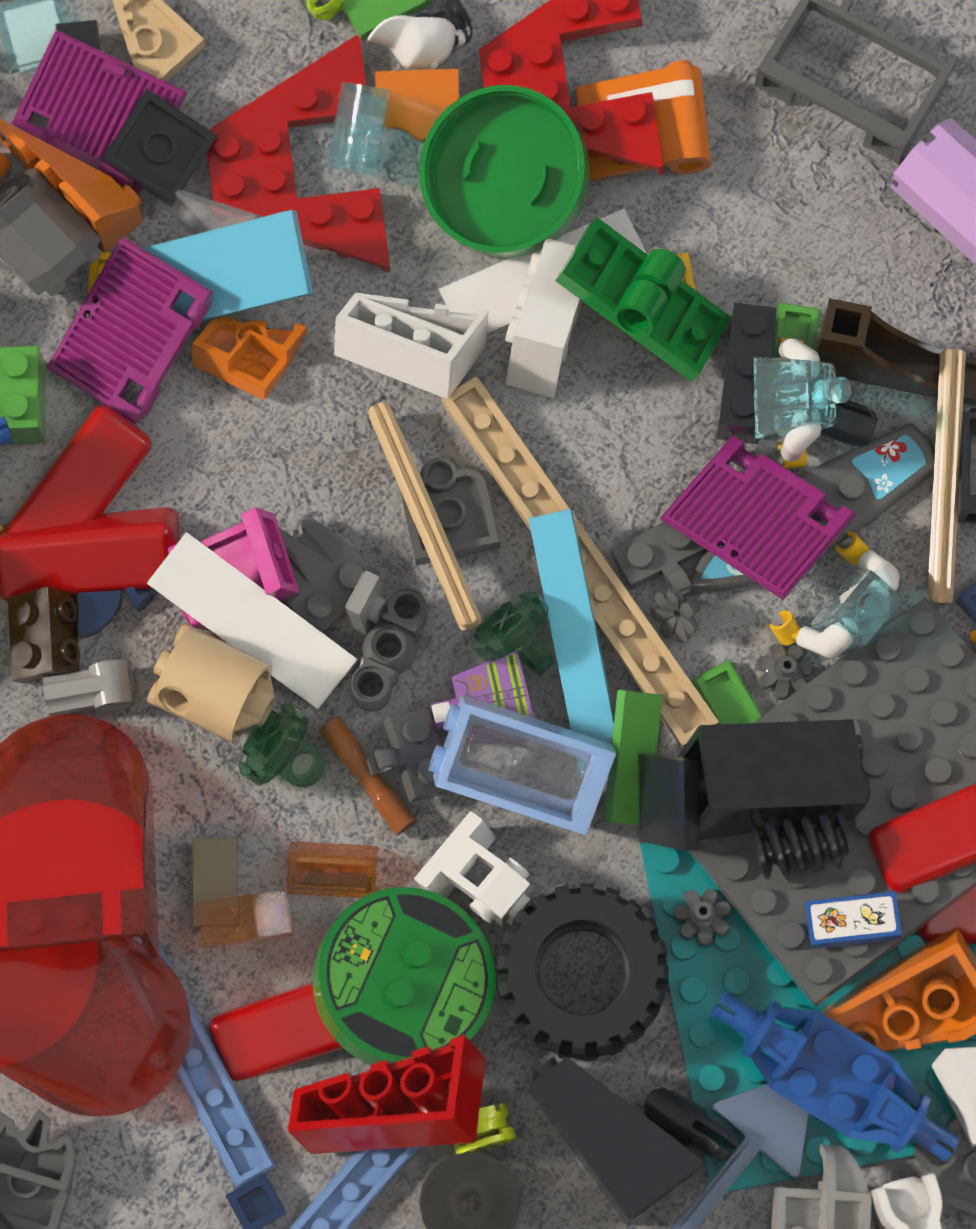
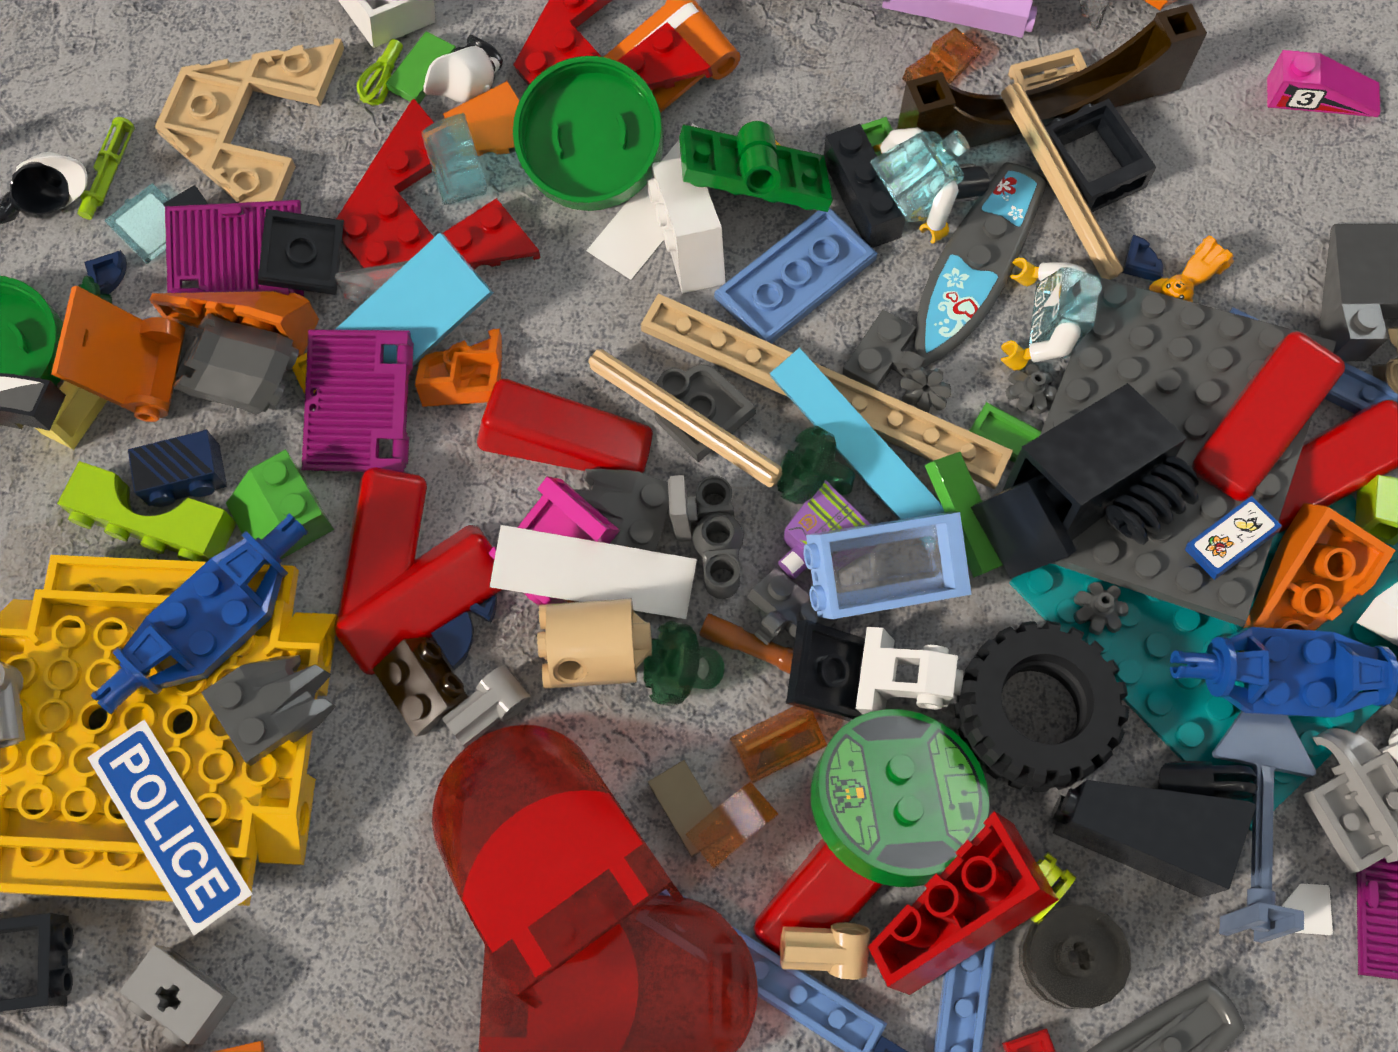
camera: 30 degrees left, 5 degrees down
white wedge [334,293,489,399] -> none
magenta window [660,436,856,600] -> none
none -> red piece [477,378,653,473]
none -> medium blue tile [714,208,877,344]
none -> tan piece [780,922,870,980]
none -> black tile [786,619,865,722]
none -> clear orange slope [902,28,982,84]

